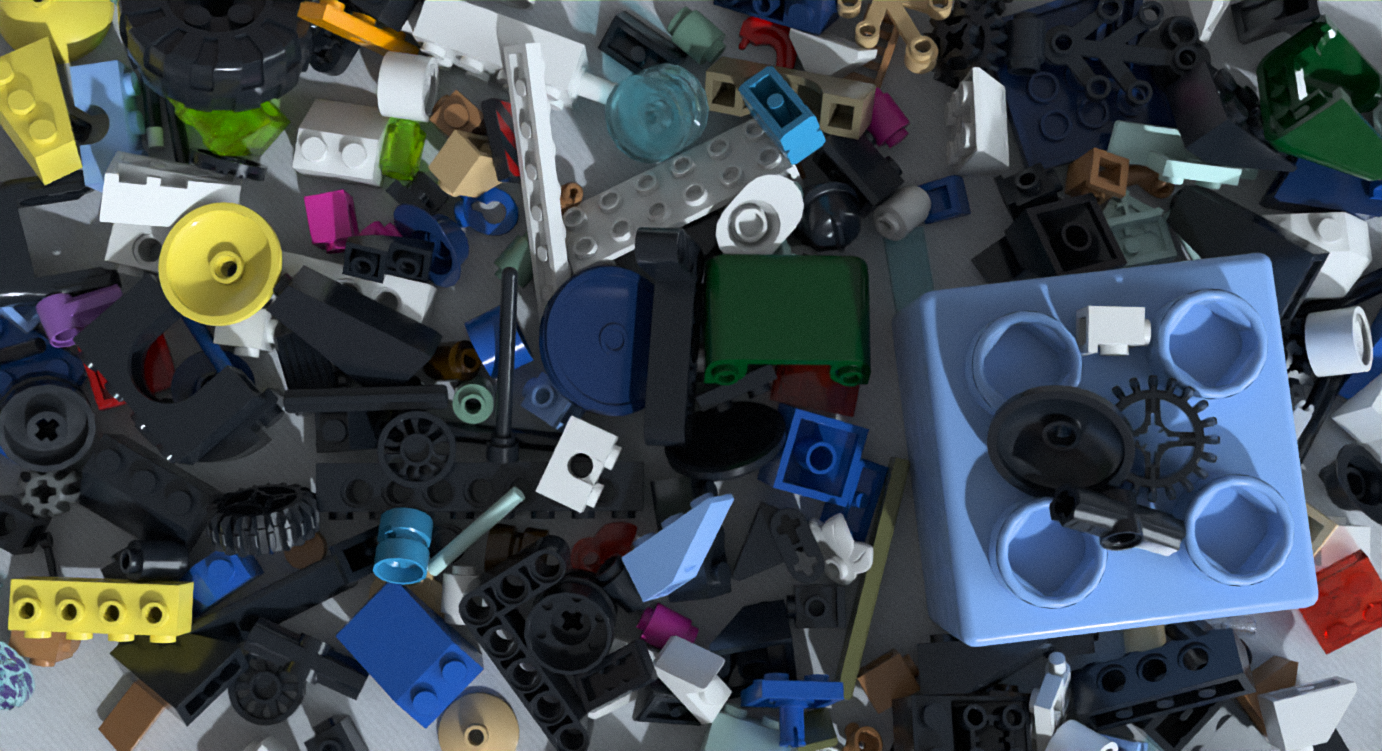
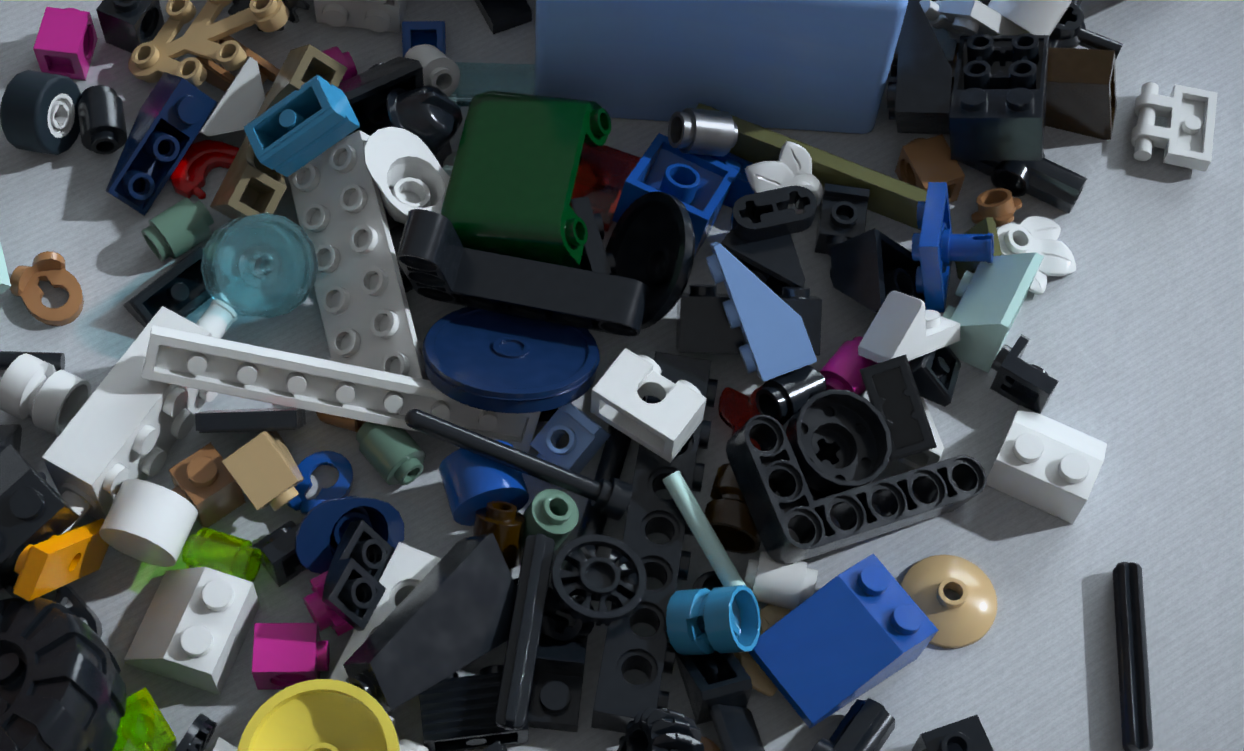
camera: 85 degrees left, 25 degrees down
none -> flat silver brick [668,108,738,156]

